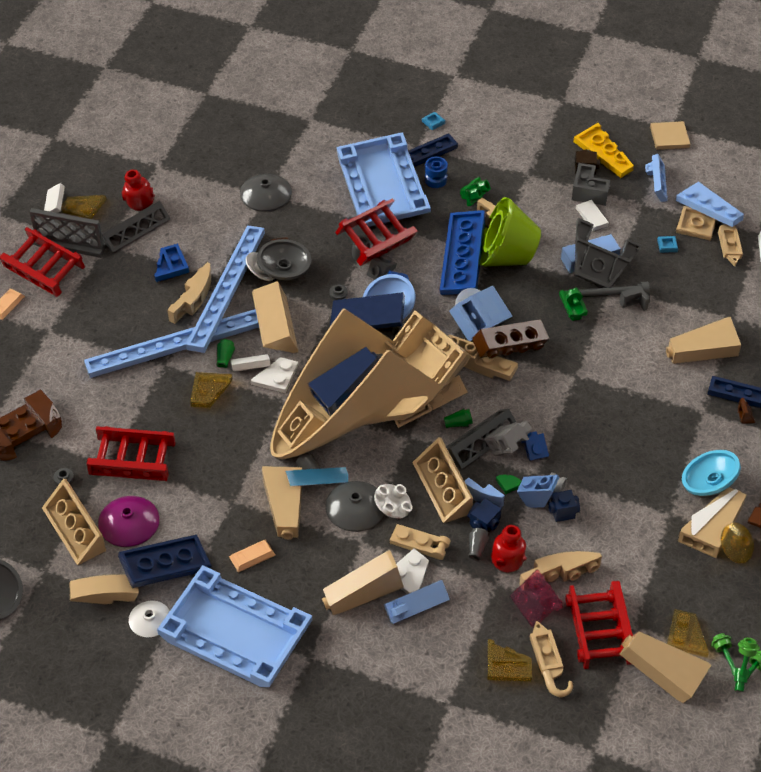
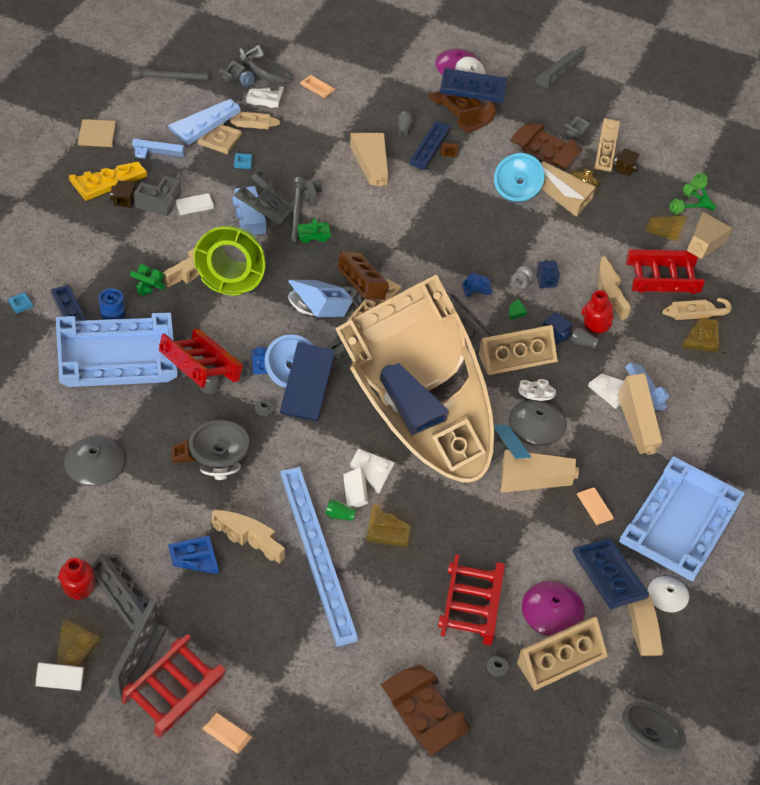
camera: 90 degrees left, 0 degrees up
light blue plate [186,225,265,353] -> none
tan slope [252,281,298,353] -> none
tan plate [390,524,451,560] -> none
blue plate [440,210,486,295] -> none
light blue slope [464,478,504,508] -> none
light grey hips [484,420,532,455] -> none
clear pink hinge [510,569,563,628] -> none
medium blue slope [517,475,559,508] -> none

